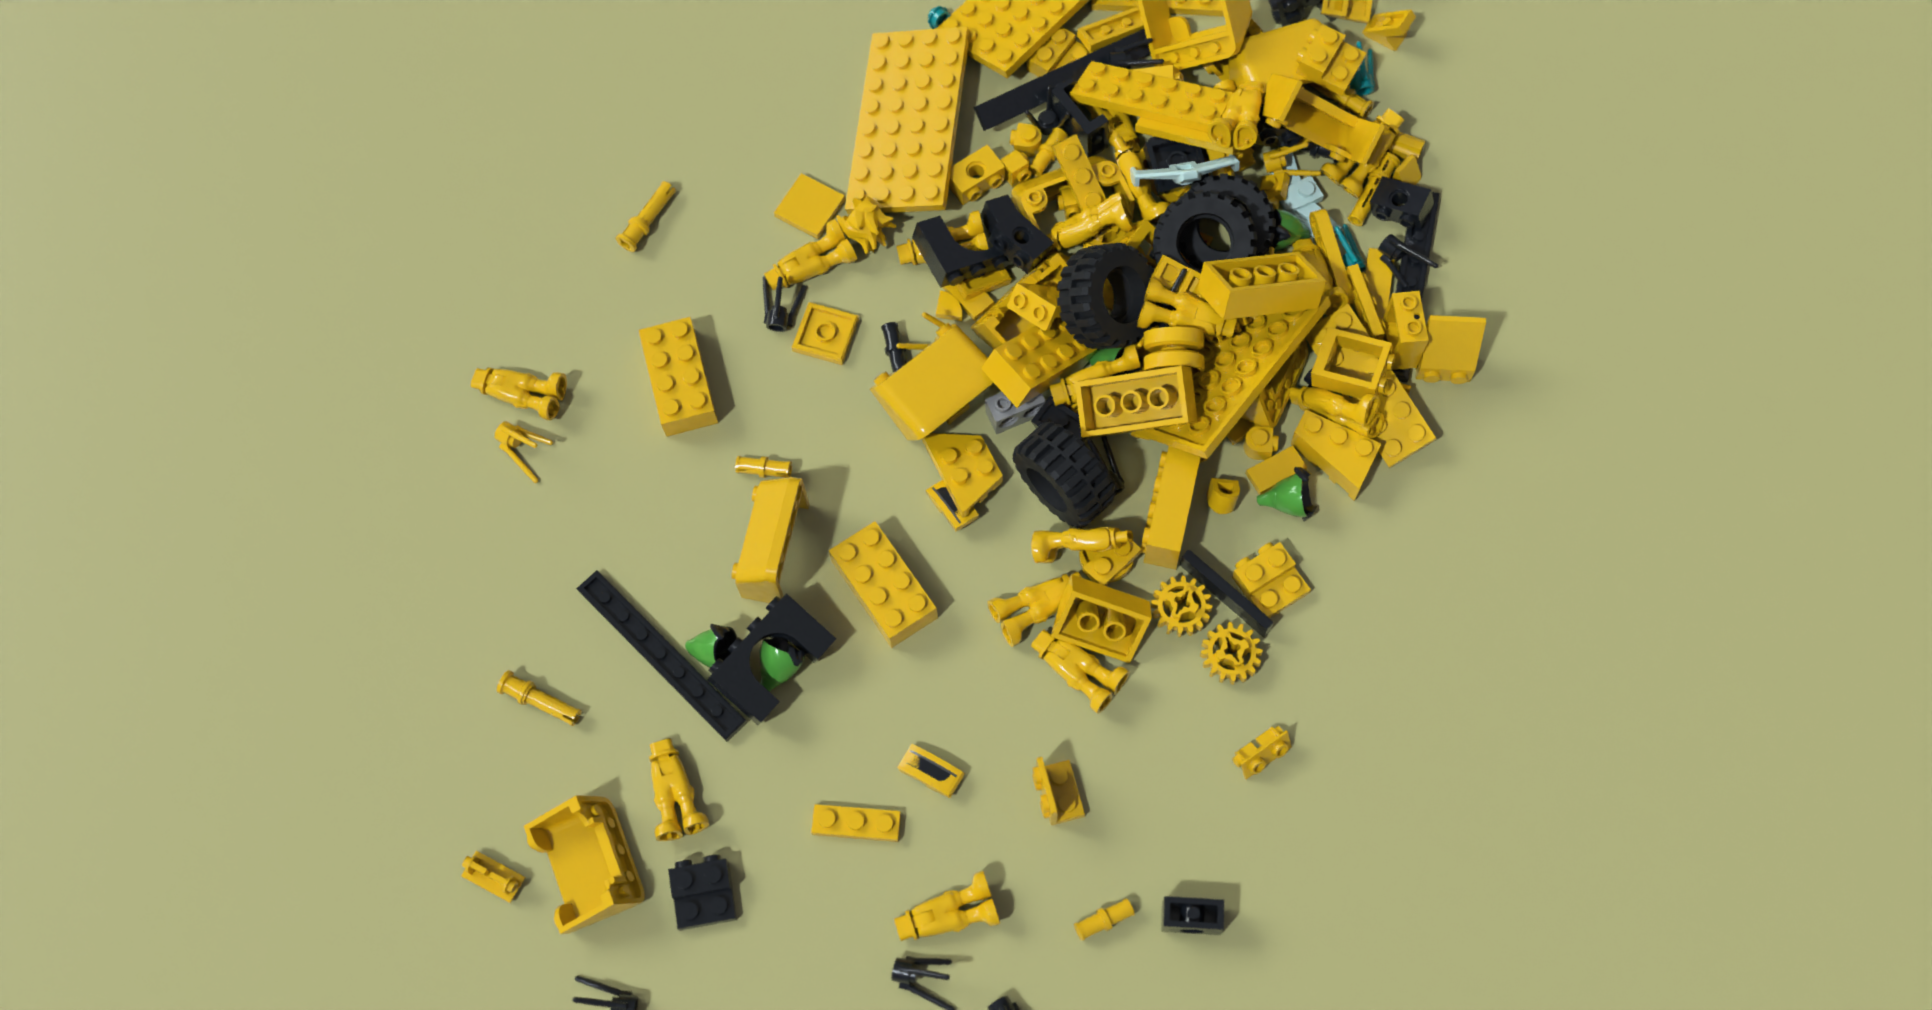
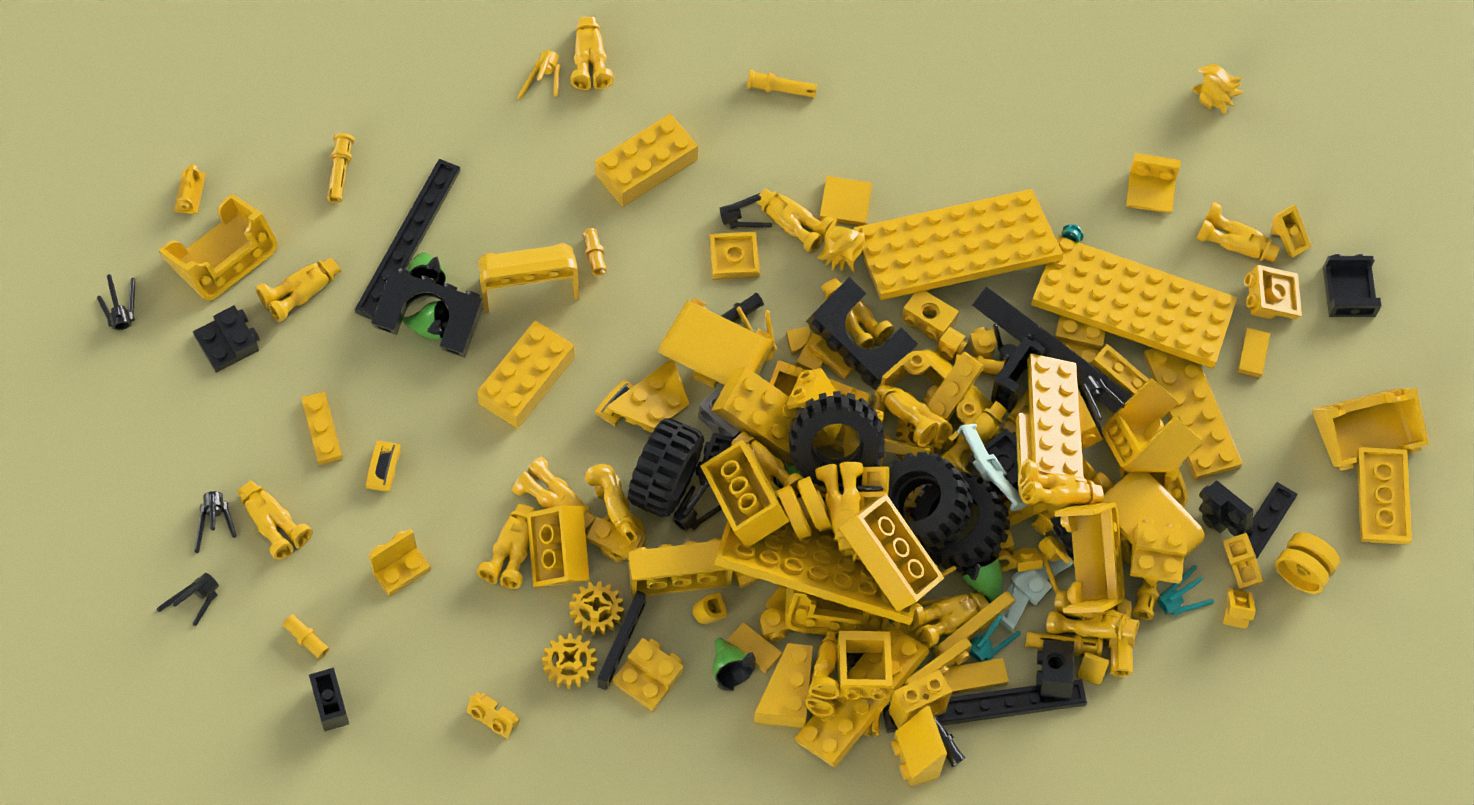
camera: 60 degrees right, 5 degrees down
black brick [988,209,1054,275] -> none
black plant [1378,234,1438,288] -> none

